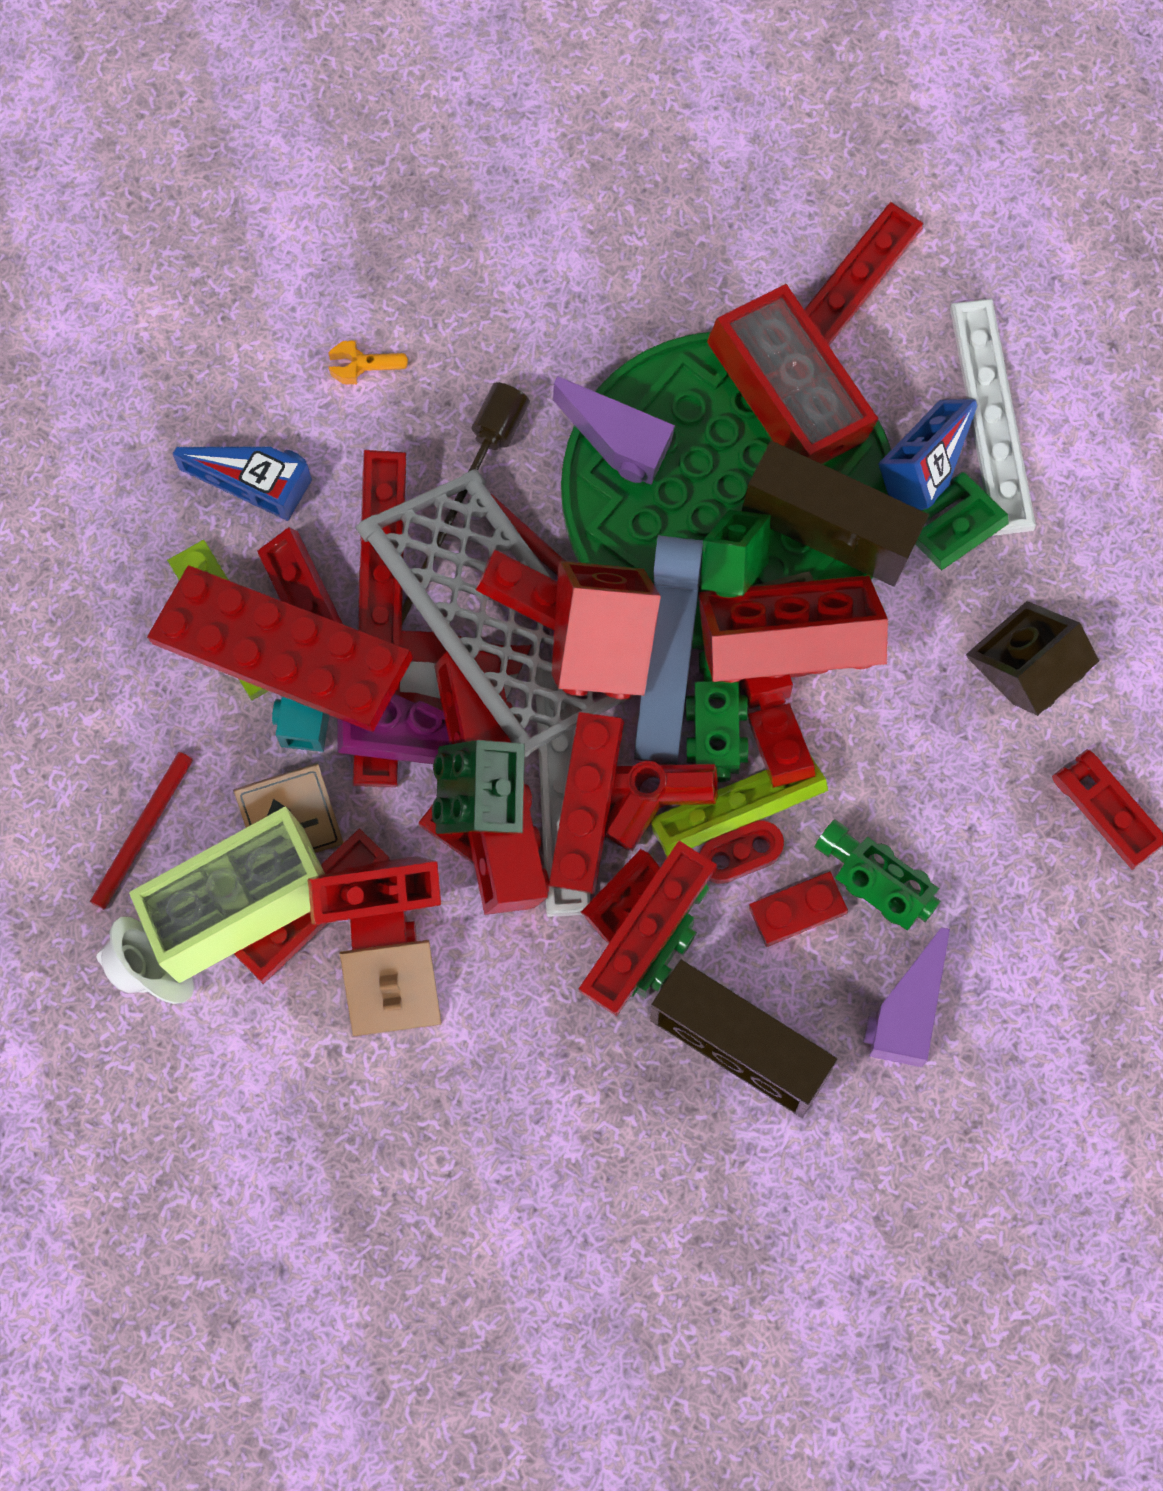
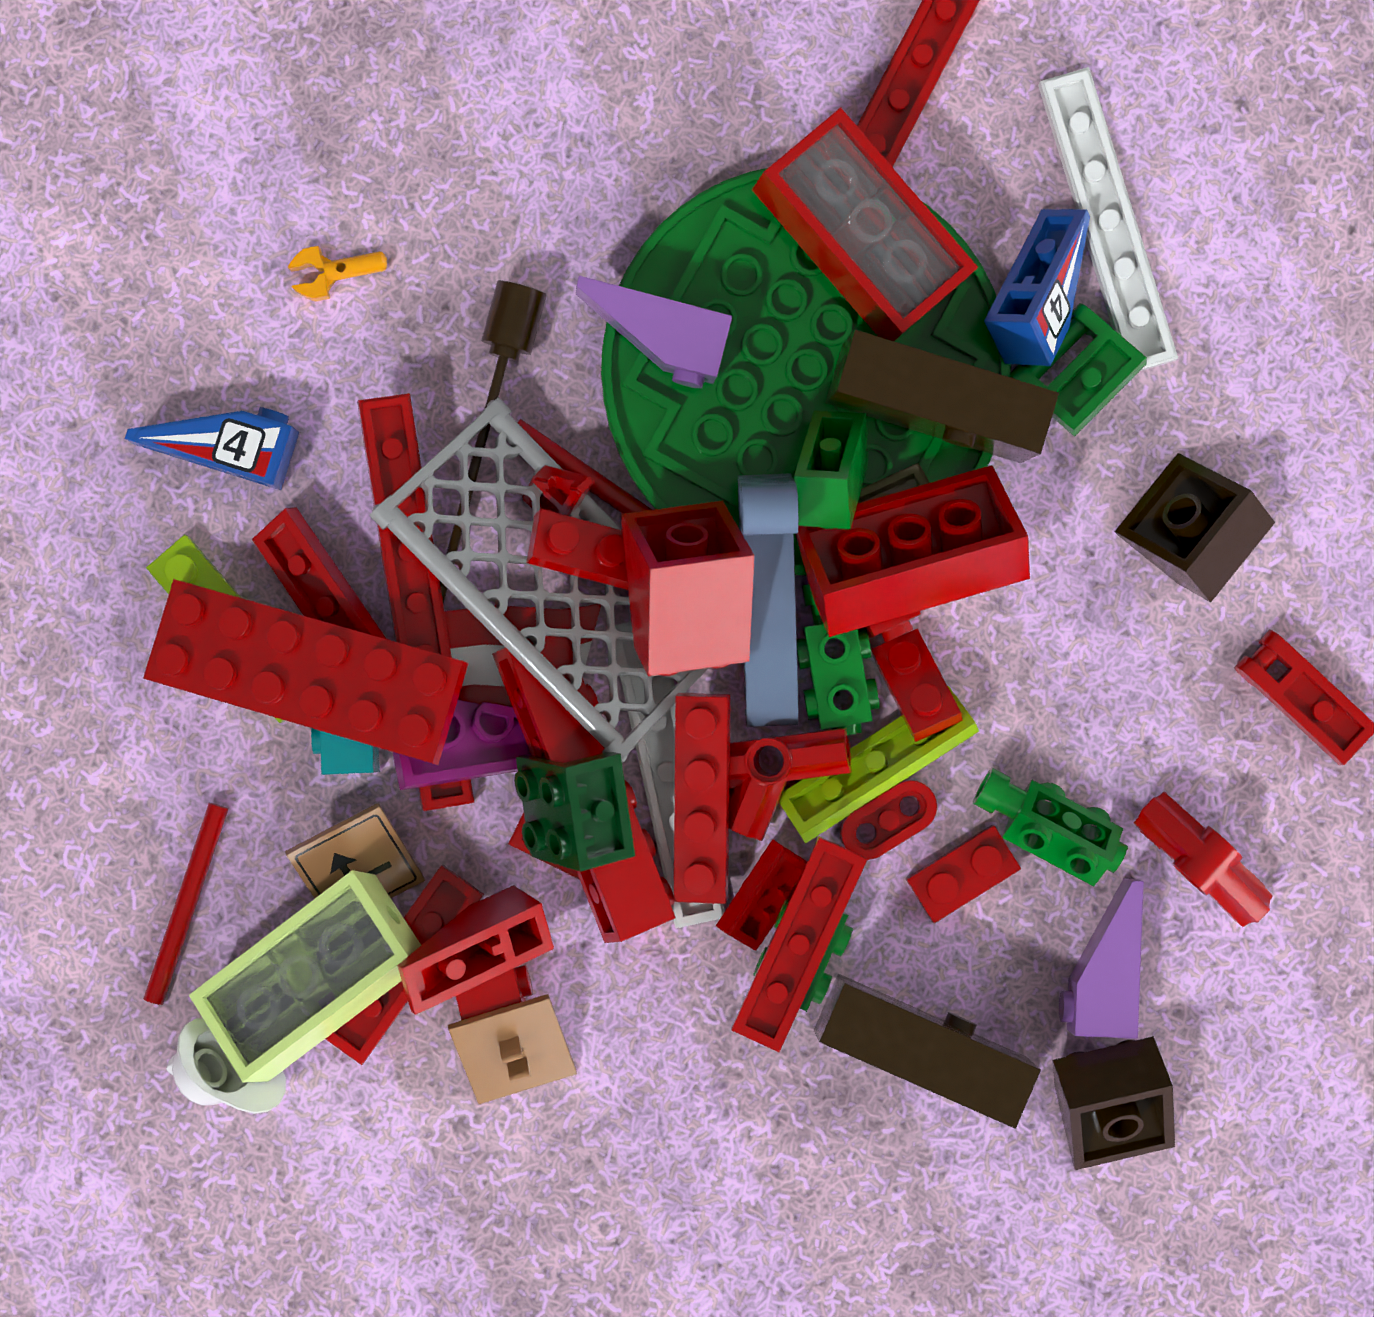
camera: 15 degrees left, 15 degrees up
none -> red tile [522,465,594,516]
none -> dark brown slope [1052,1036,1175,1170]
none -> red piece [1134,791,1273,927]

